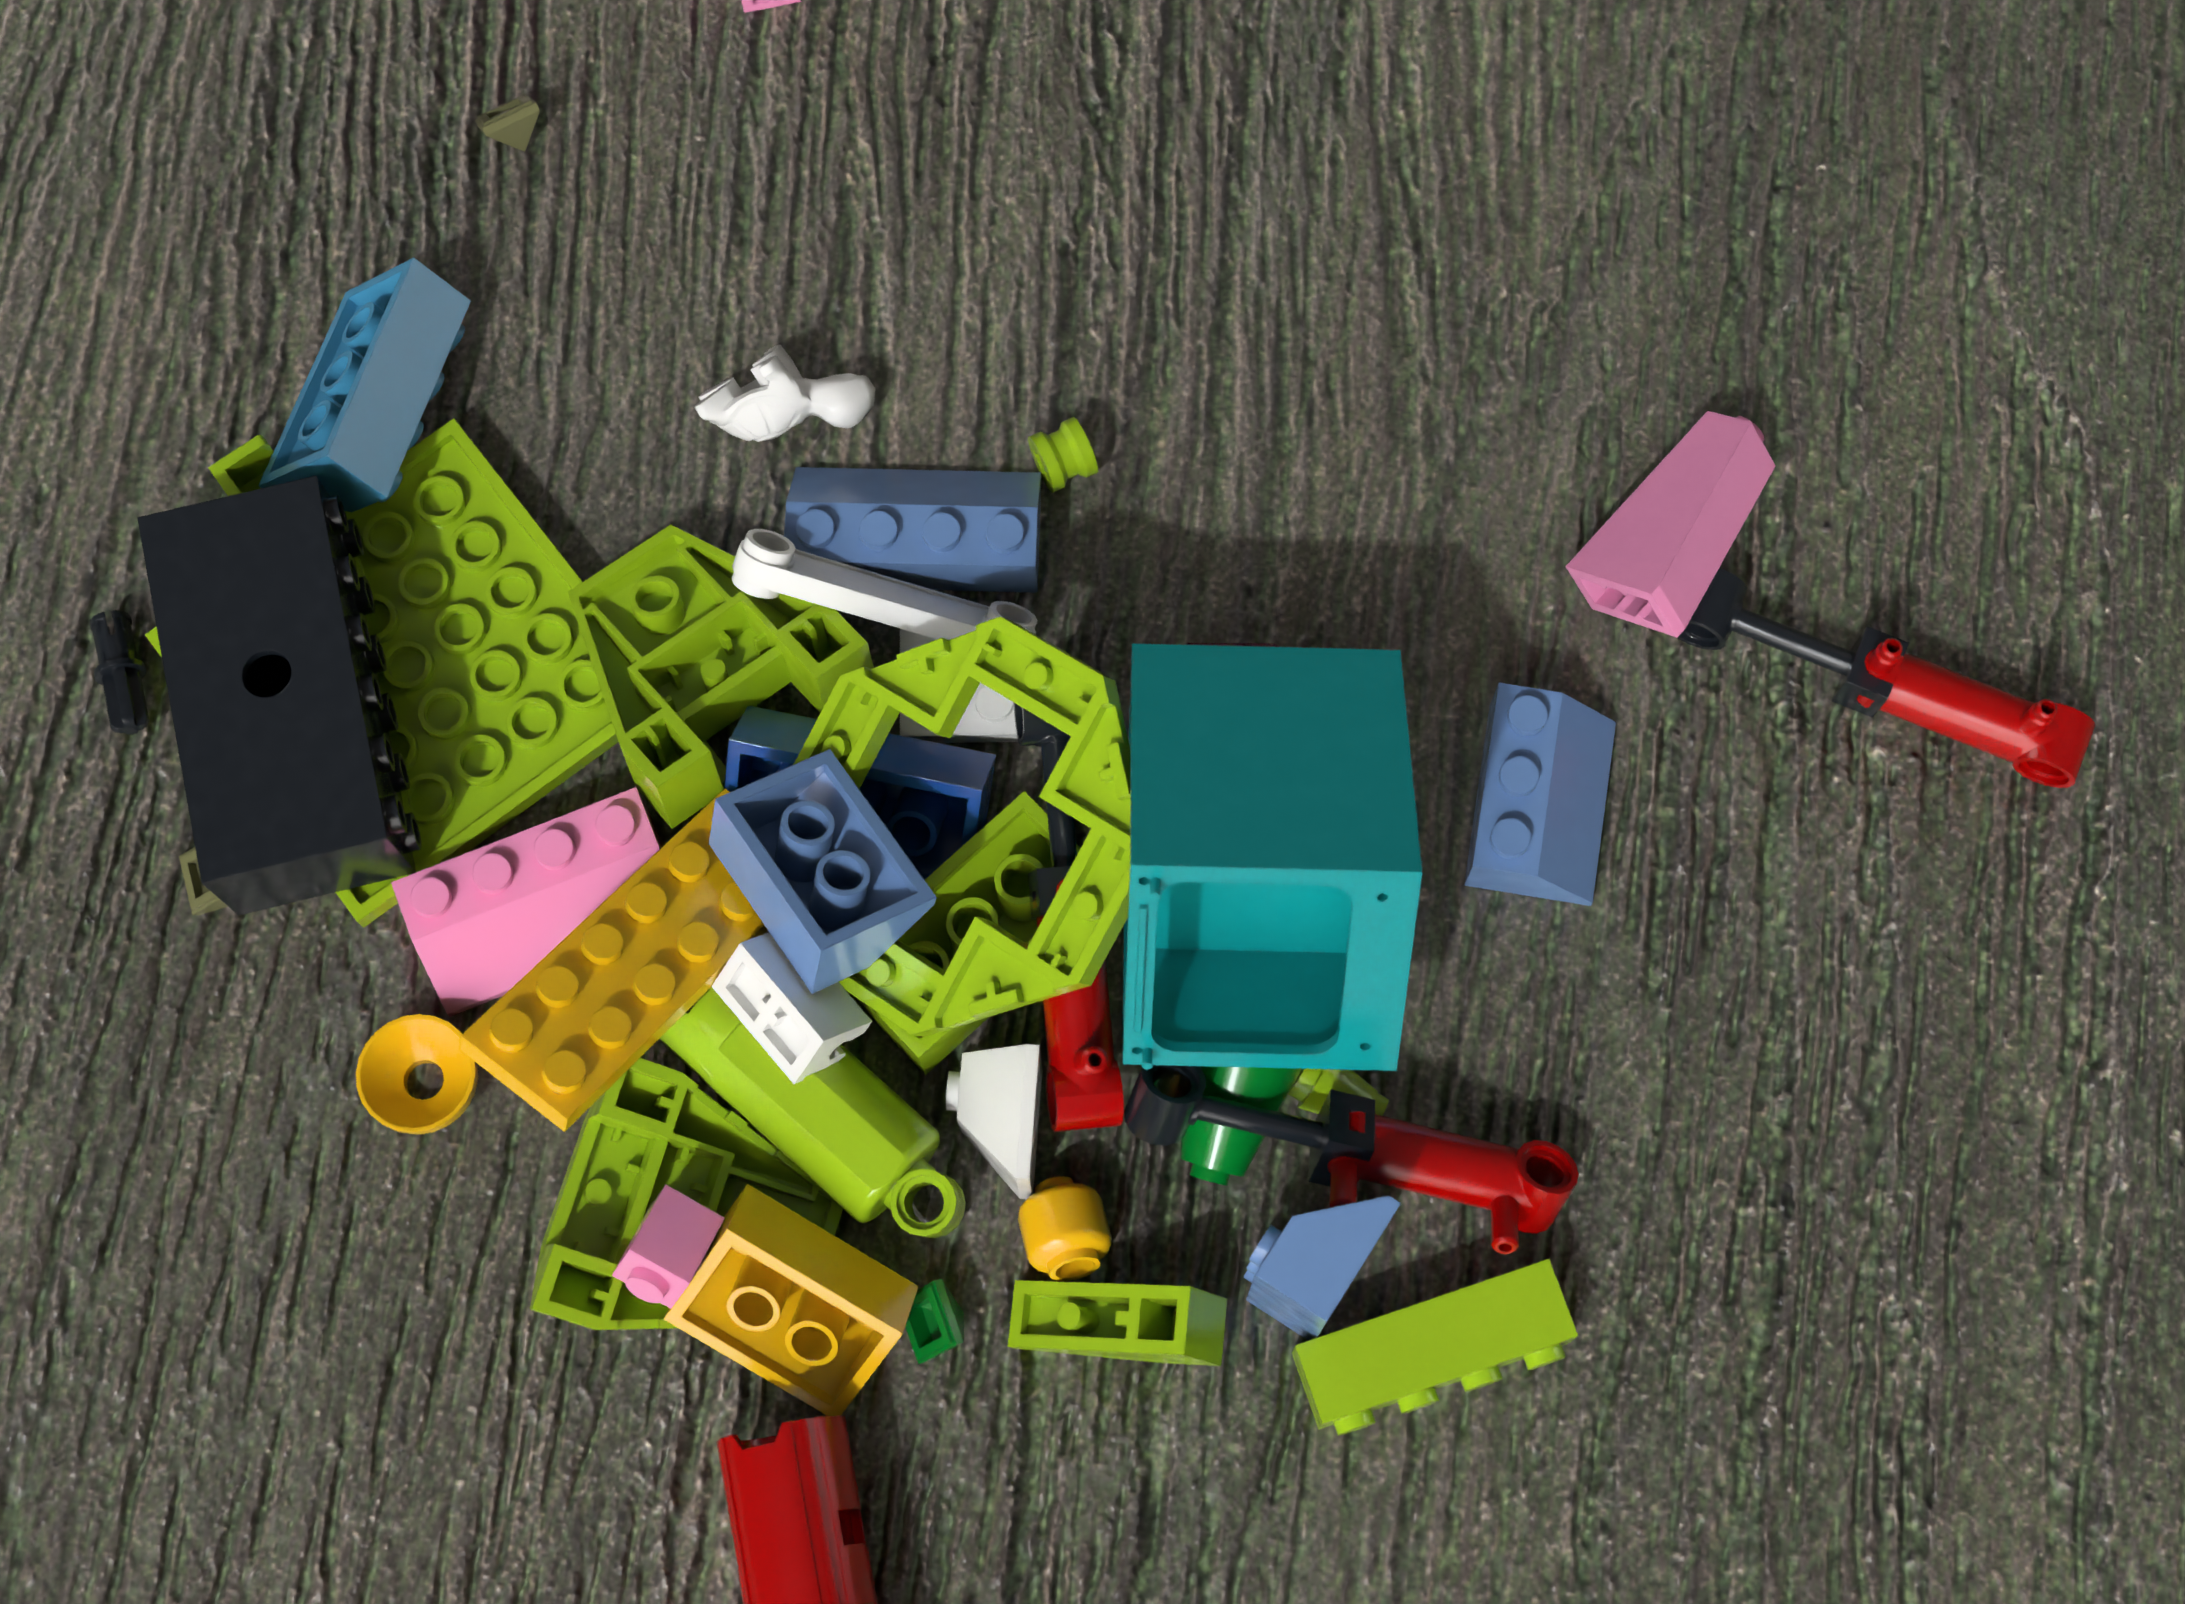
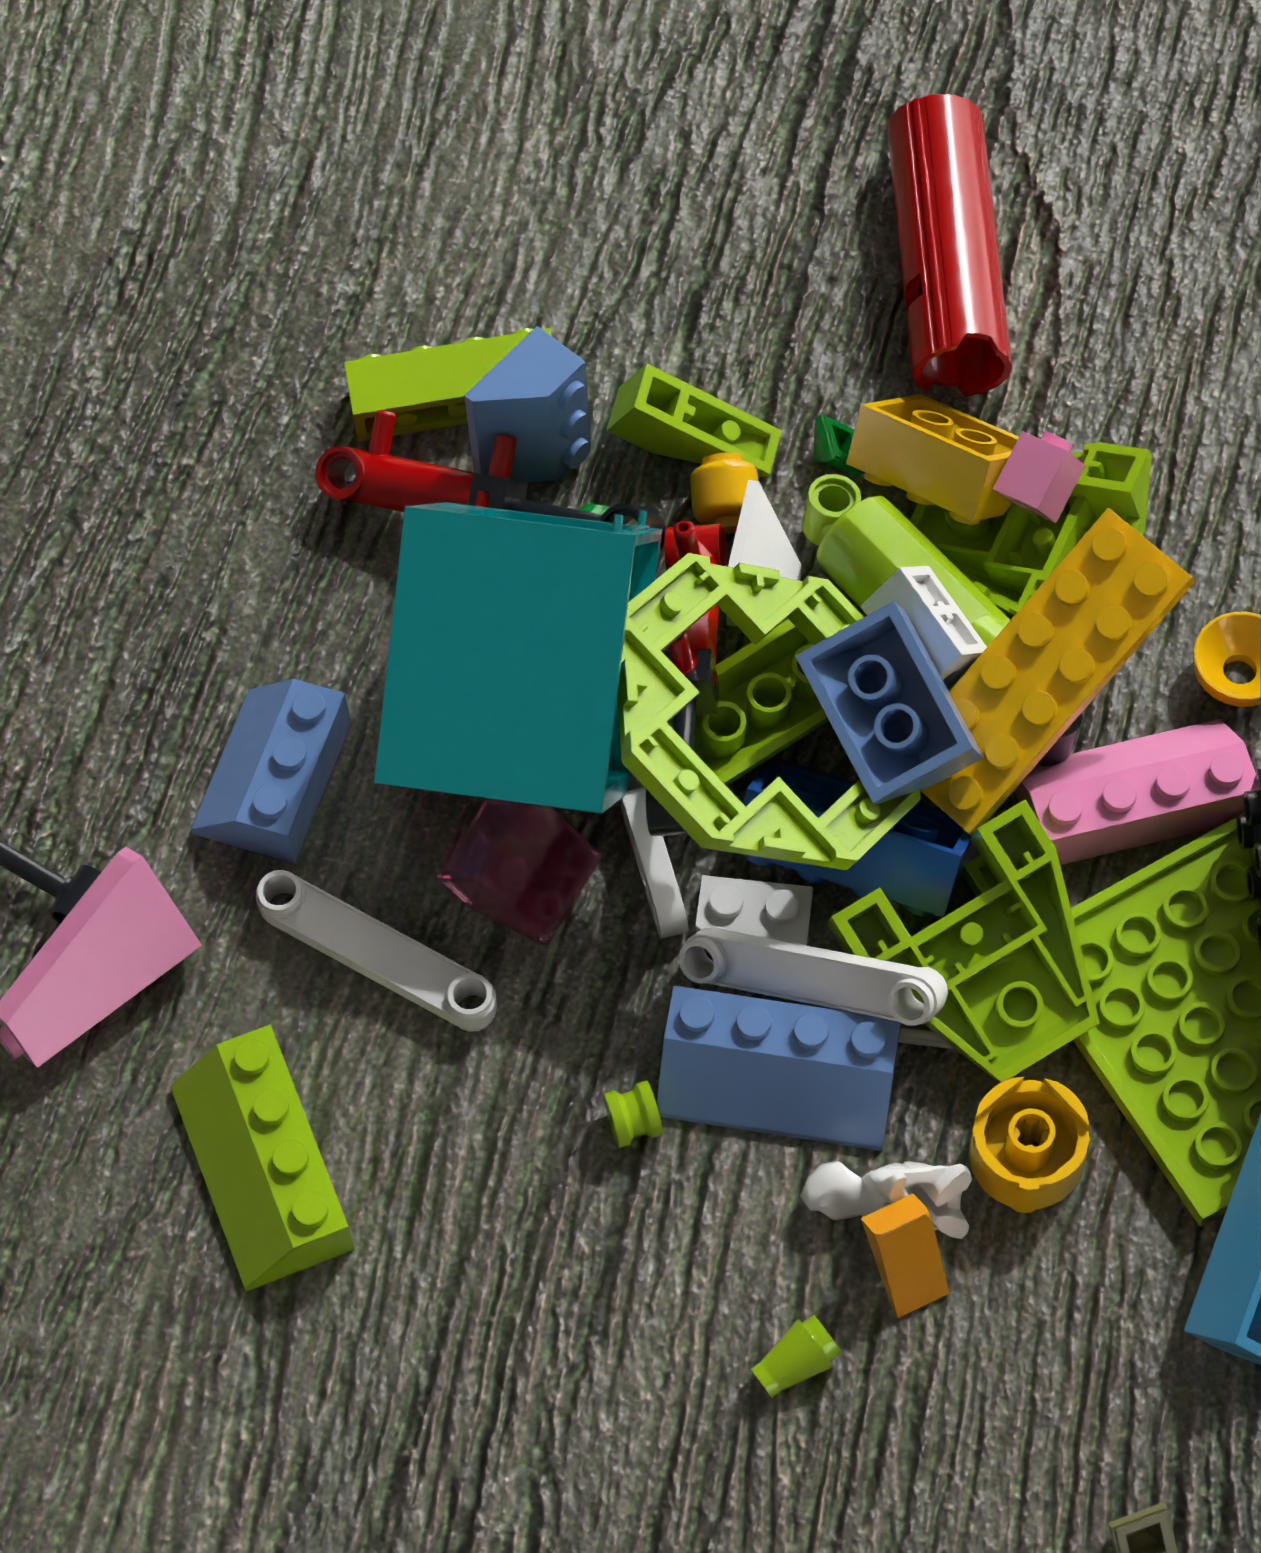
camera: 170 degrees left, 10 degrees down
none -> lime slope [170,1024,355,1292]
none -> white piece [256,870,497,1032]
none -> lime cone [751,1314,842,1398]
none -> light orange slope [860,1194,950,1318]
none -> yellow brick [968,1077,1090,1213]

